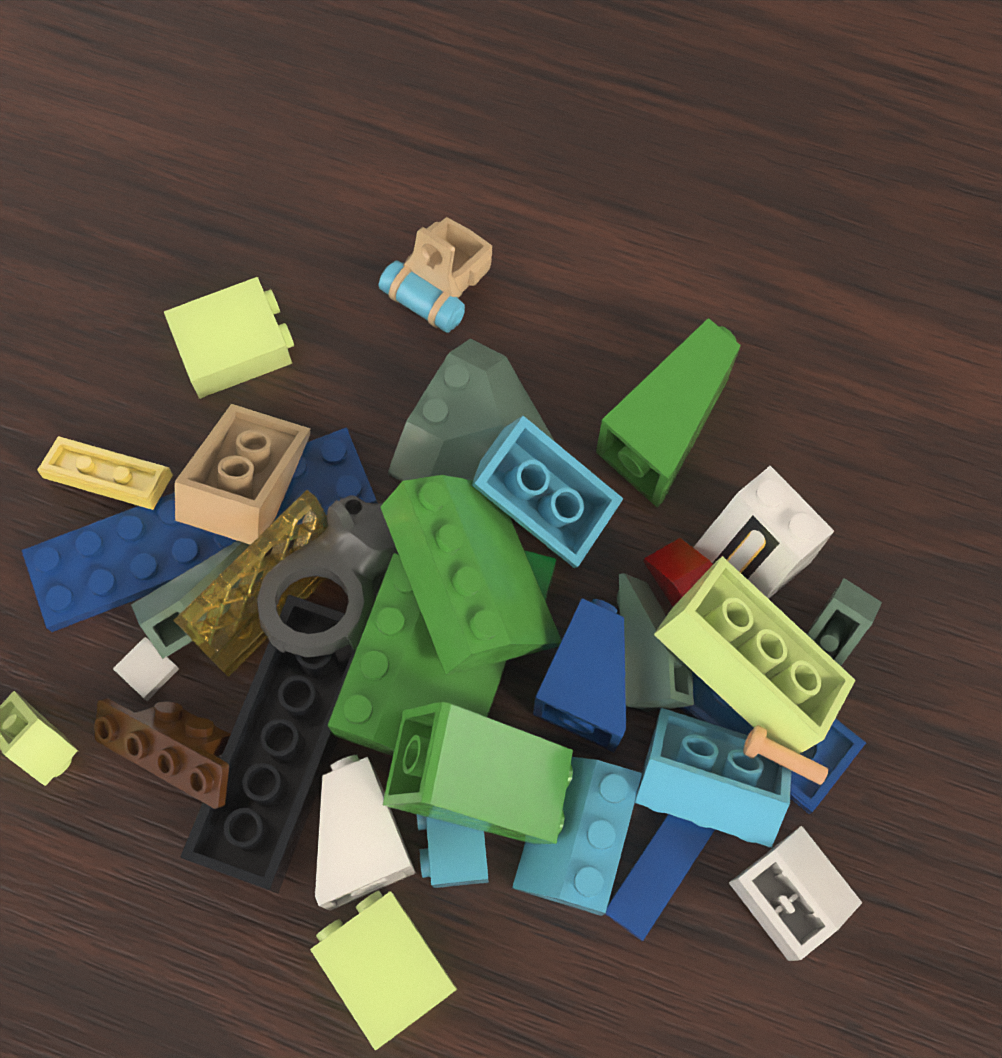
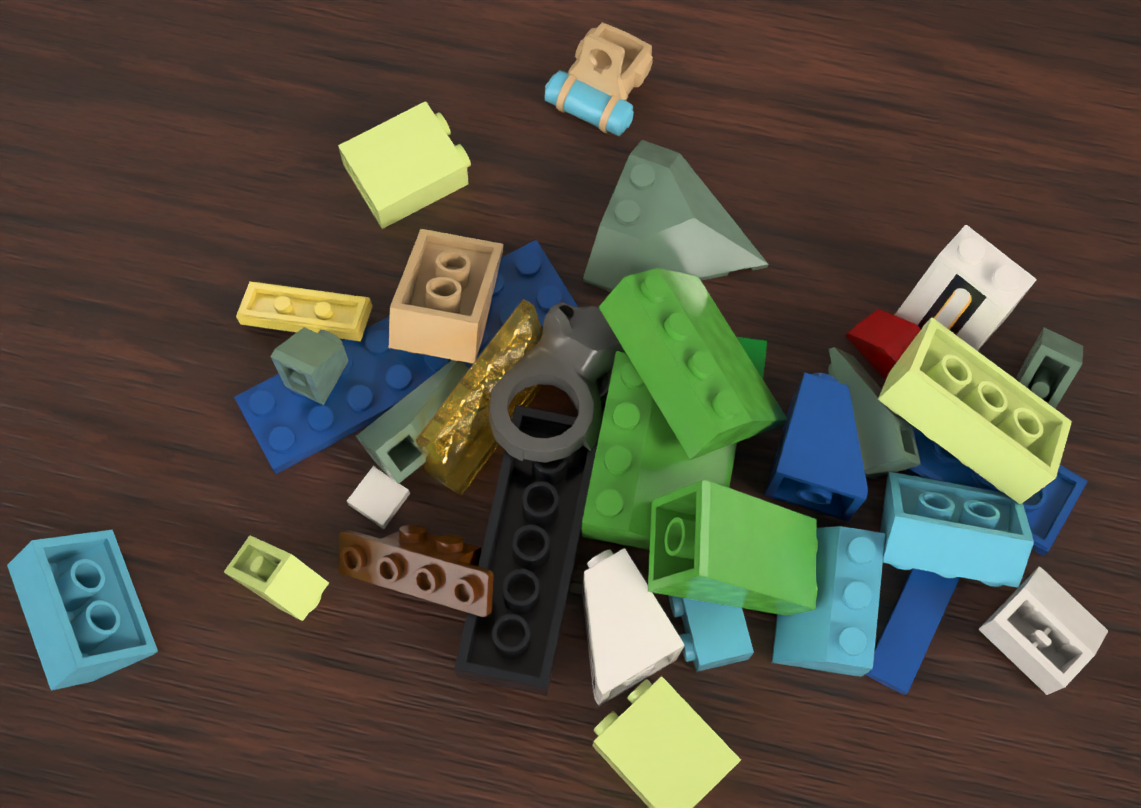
camera: 10 degrees left, 0 degrees up
medium azure slope [472,416,623,568] -> none
bright green slope [596,318,741,508] -> none
light nougat piece [743,725,828,785] -> none
none -> sand green slope [270,327,349,405]

